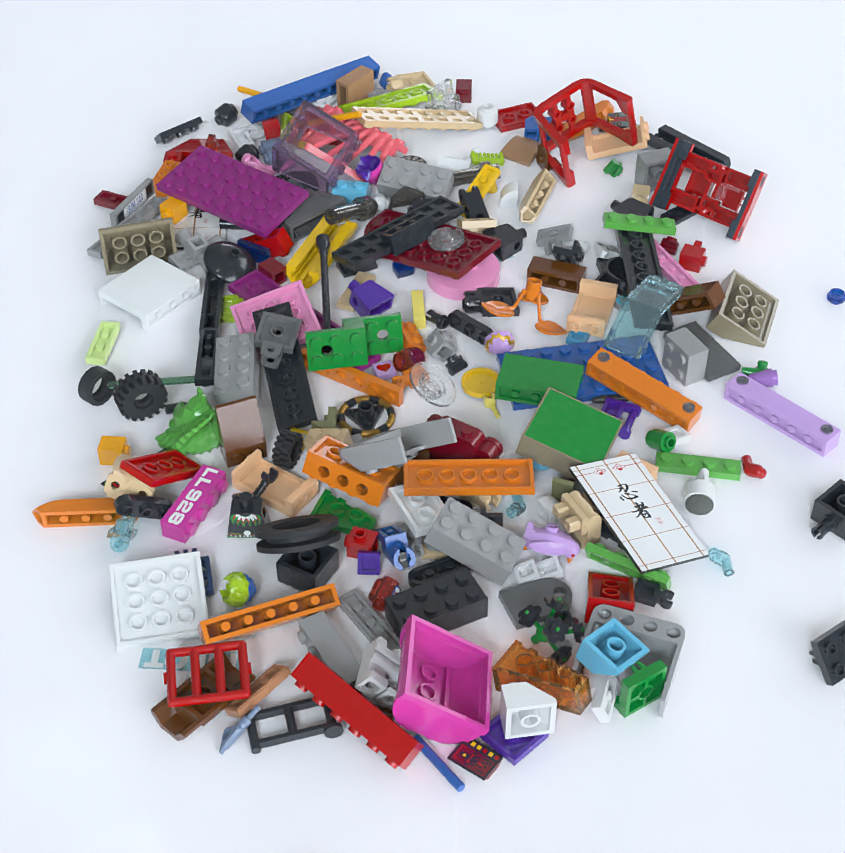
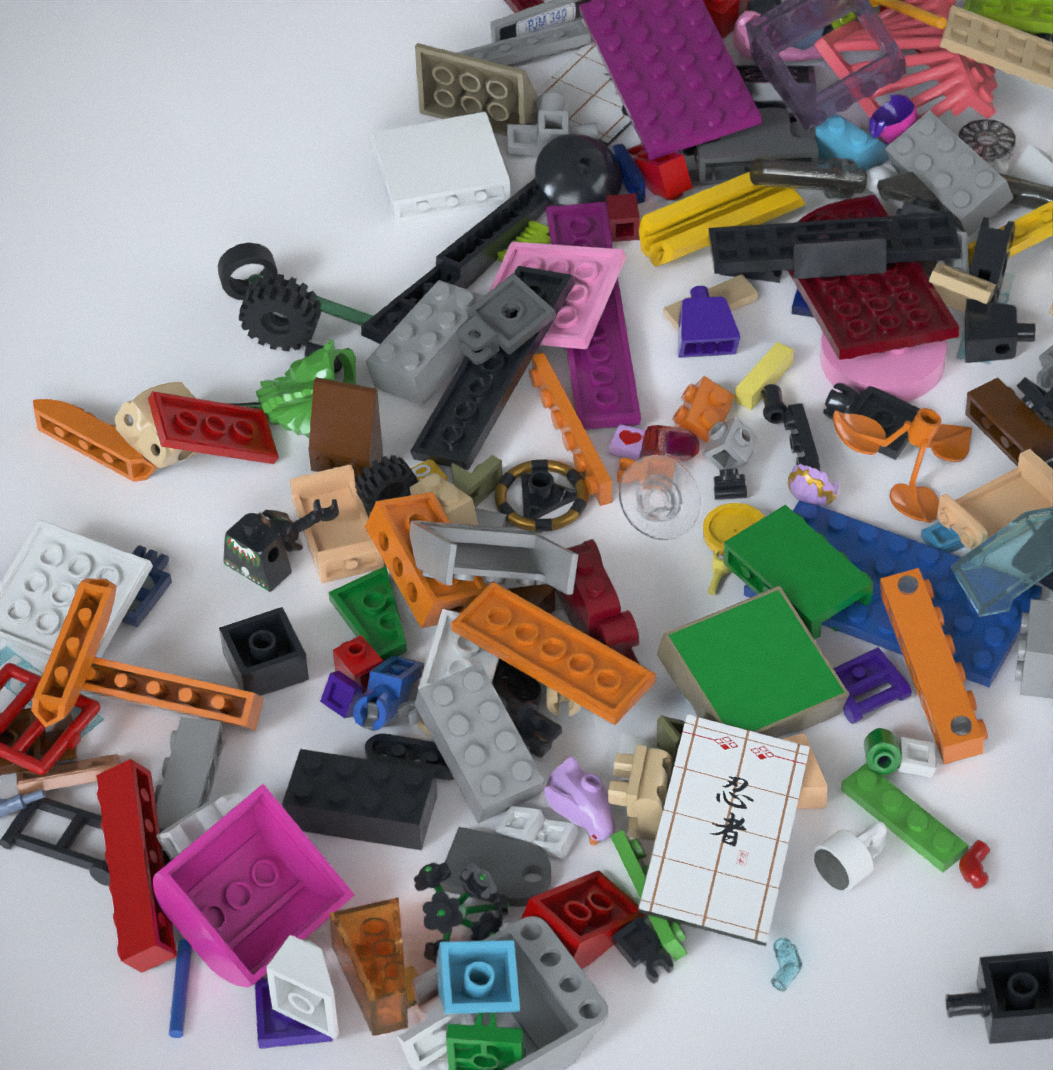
camera: 40 degrees right, 5 degrees up
yellowish green plate [85,321,121,365] -> none
light orange brick [97,435,131,466] -> none
clear light blue hips [107,516,138,553] -> none
black plate [113,494,173,520] -> none
light orange brick [159,196,188,225] -> none
dark pink brick [160,464,228,544] -> none
lime piece [219,571,257,608] -> none
black tyre [254,514,341,554] -> none
green bracket [305,312,404,372] -> none
black hose [316,234,332,353] -> none
light grey tile [339,588,401,651] -> none
clear red head [368,576,402,612] -> none
clear tile [428,227,465,251] -> none
piece [447,739,504,781] -> none
clear light blue arm [506,495,526,519] -> none
piece [592,394,628,404] -> none
none -> orange brick [31,578,117,727]

